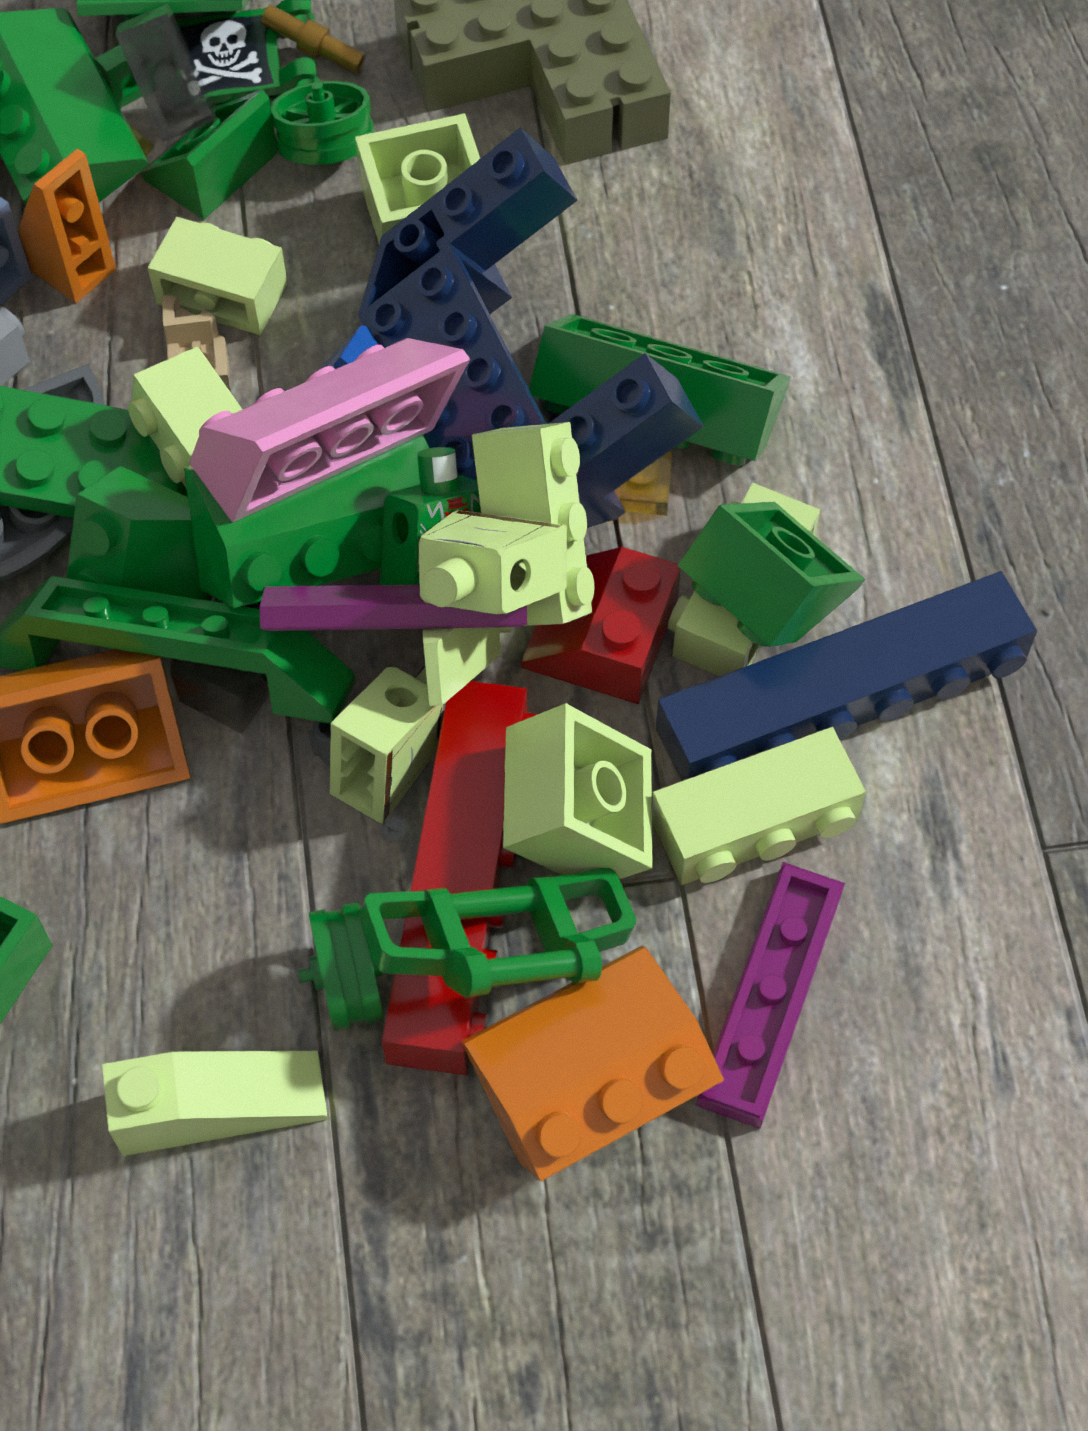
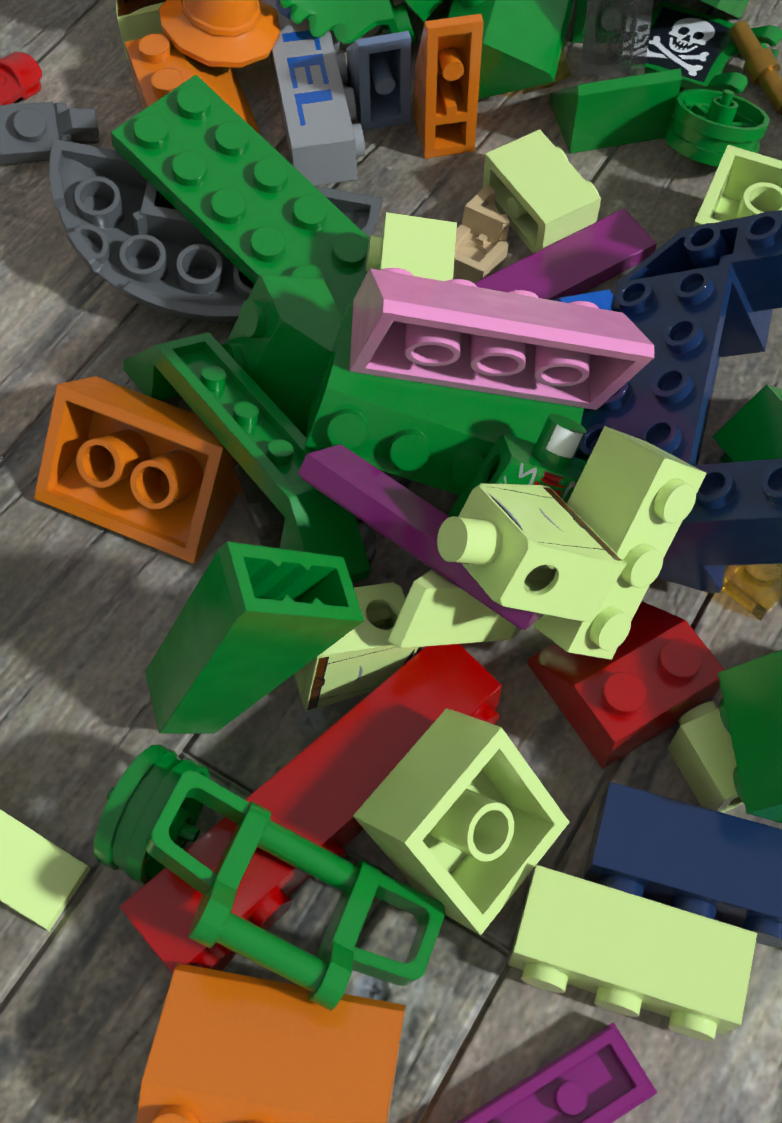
camera: 40 degrees right, 0 degrees up
none -> green slope [145,541,364,734]
none -> magenta tile [474,208,657,300]

